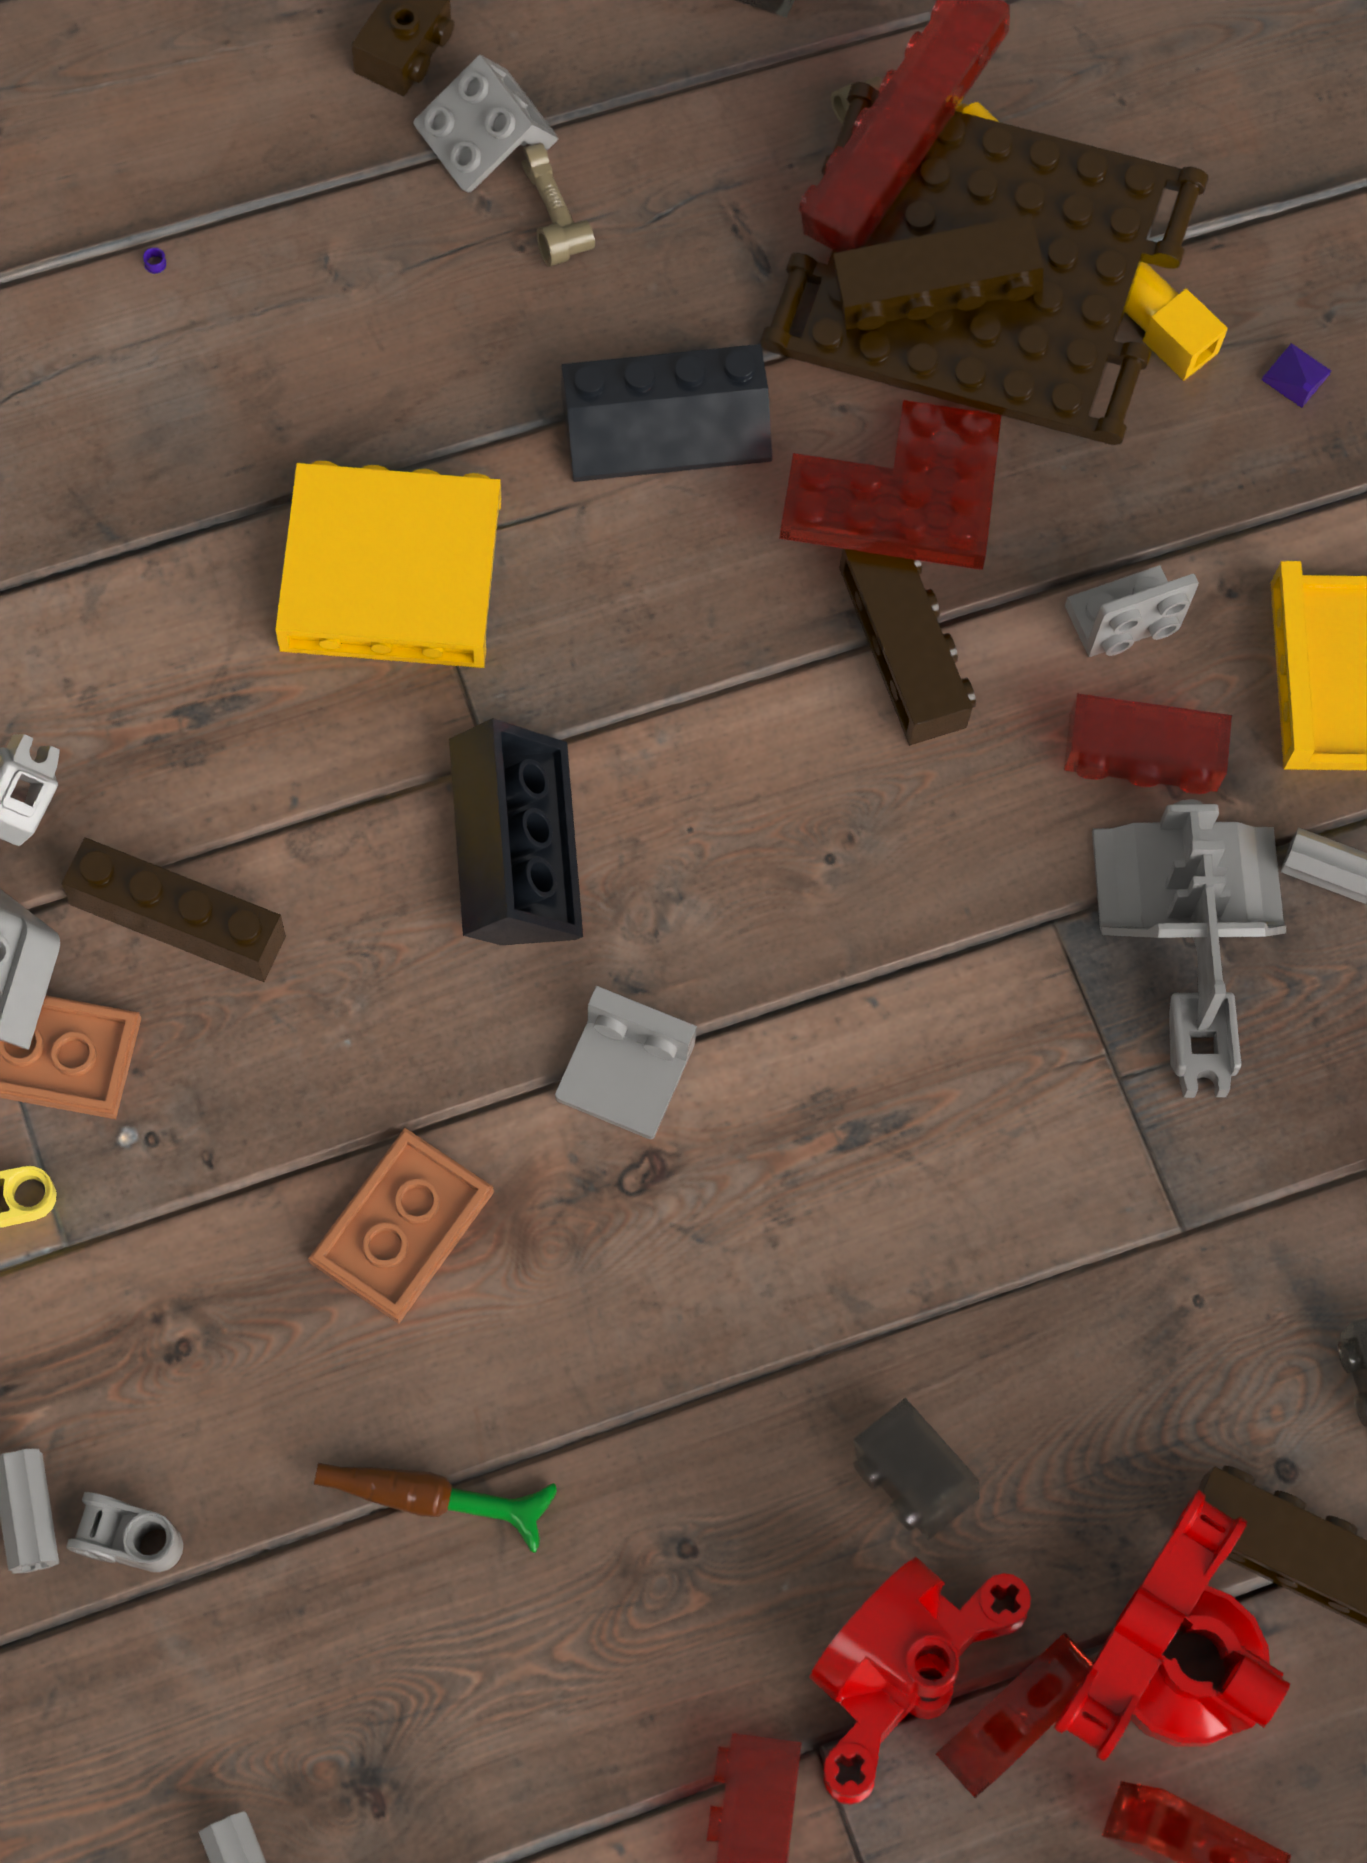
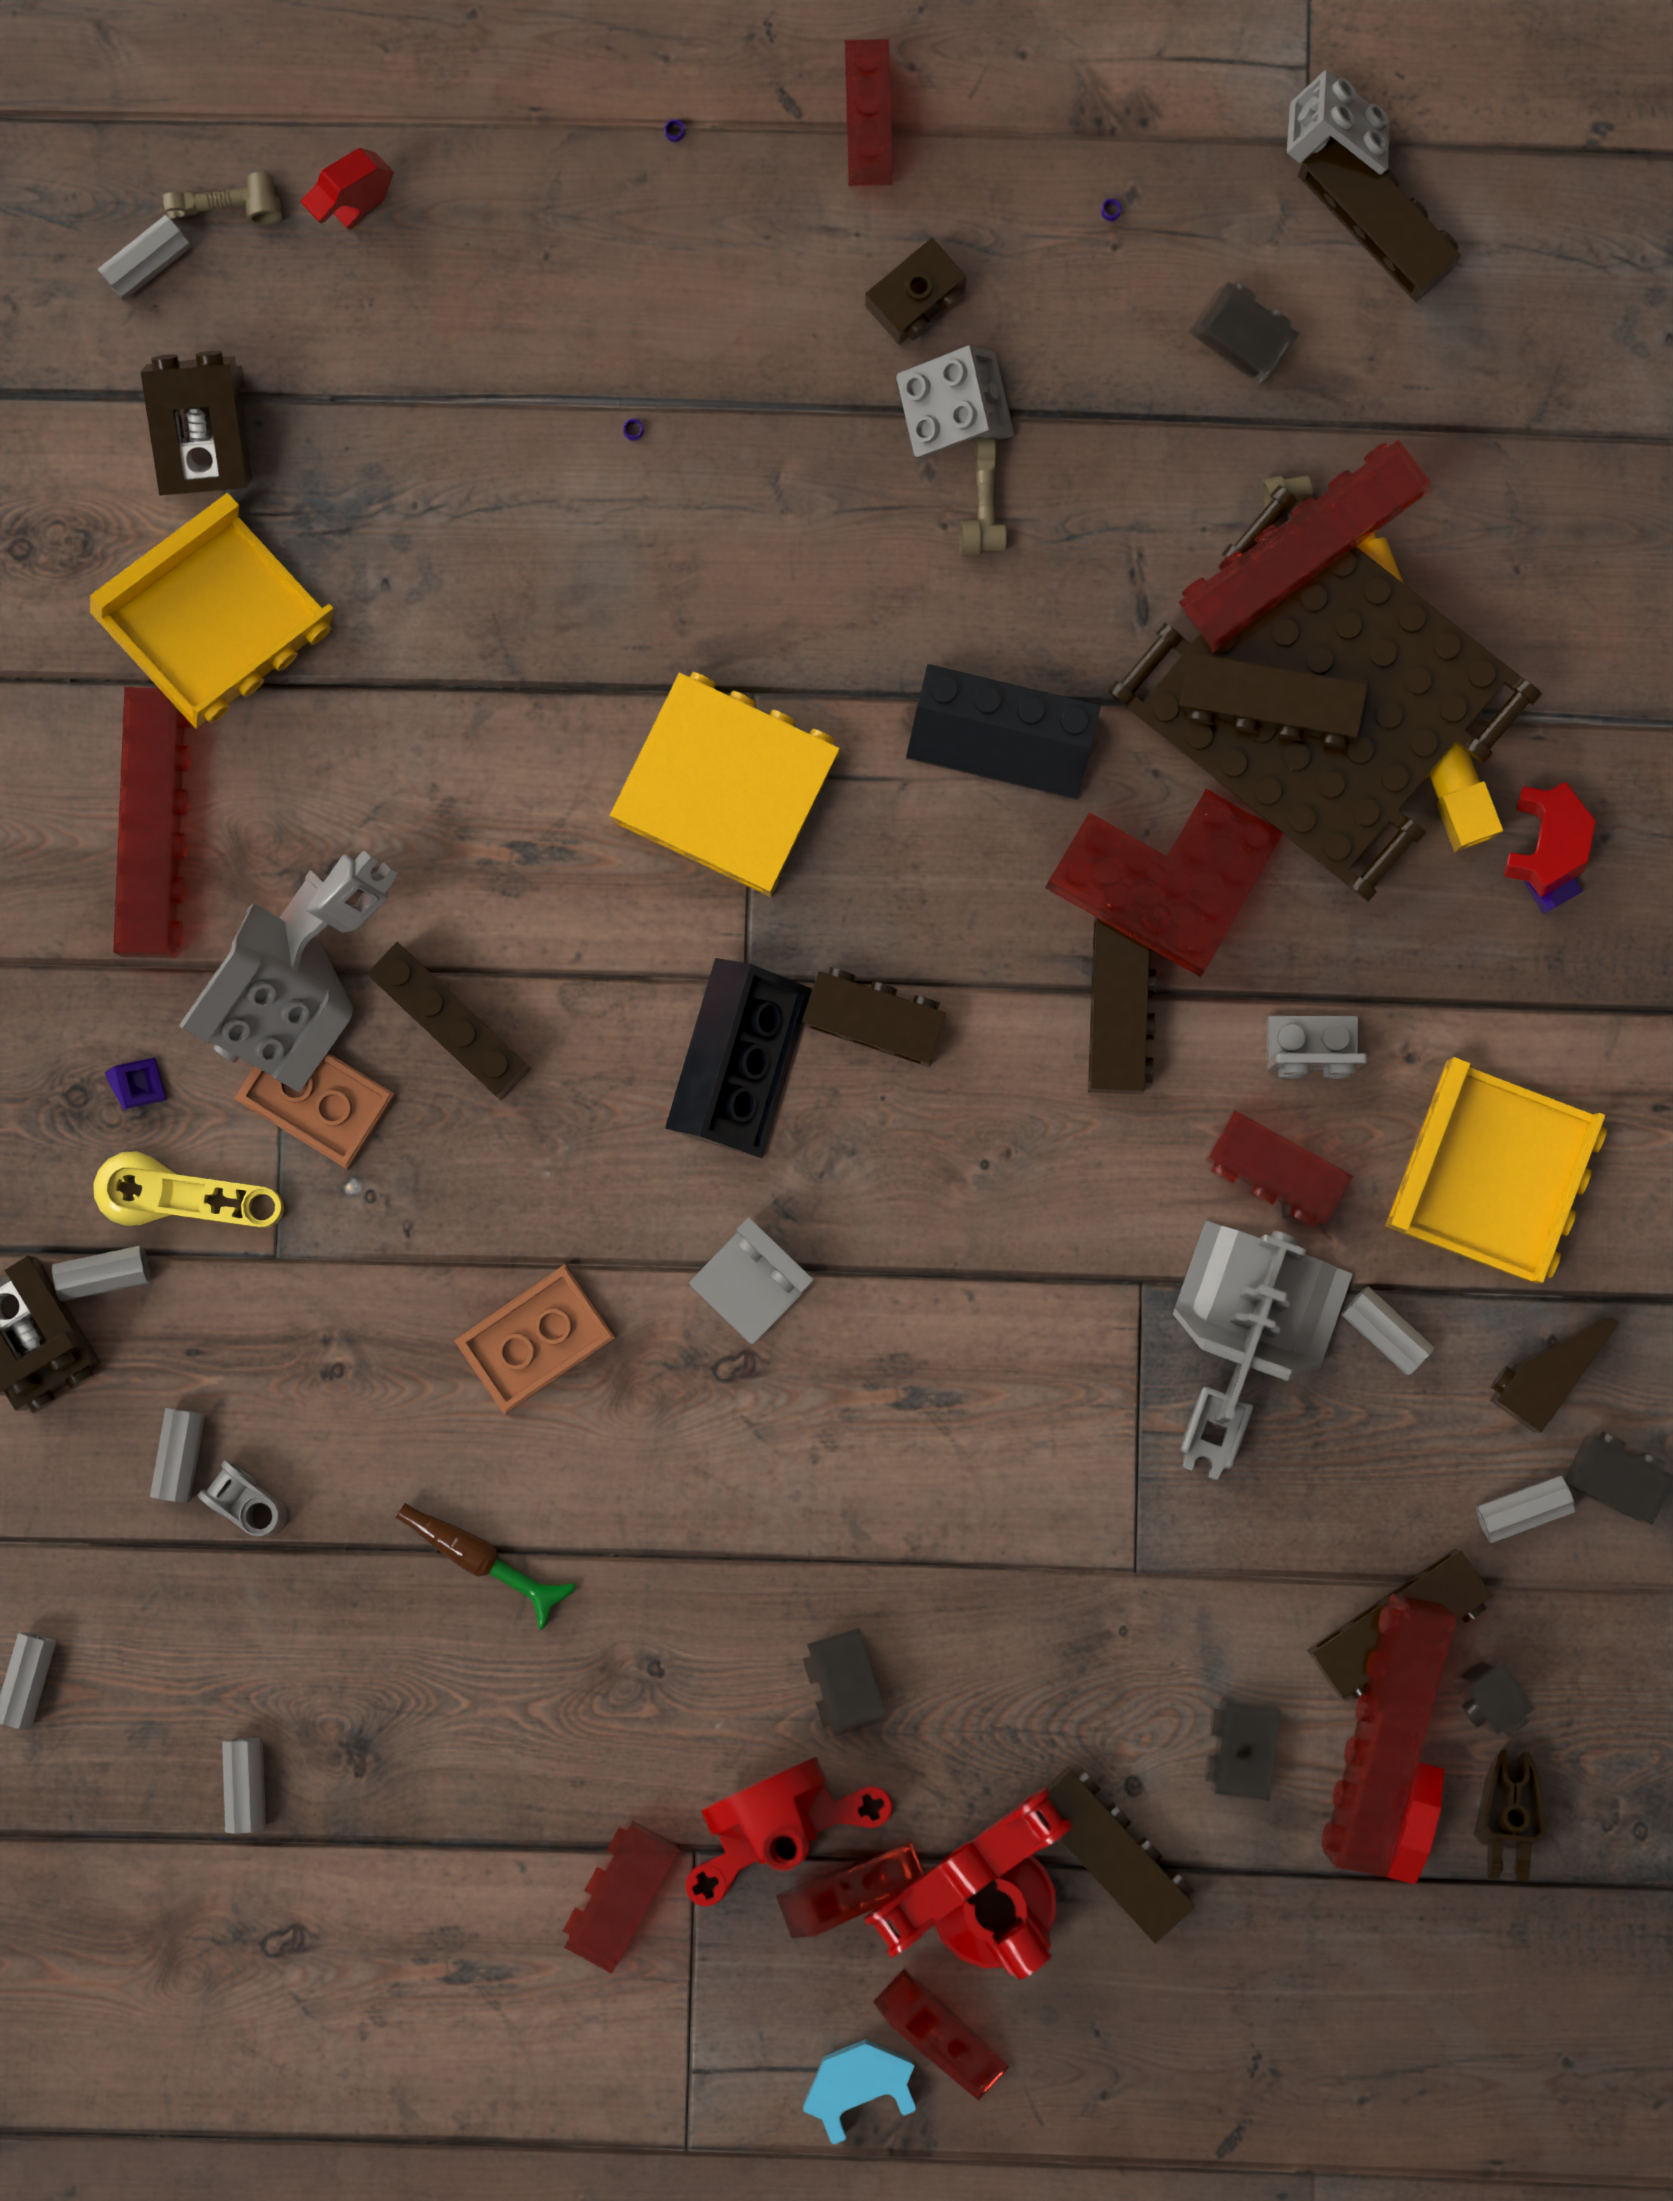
camera: 30 degrees right, 15 degrees up
none -> dark brown brick [802,967,946,1067]
none -> red piece [1503,782,1596,897]

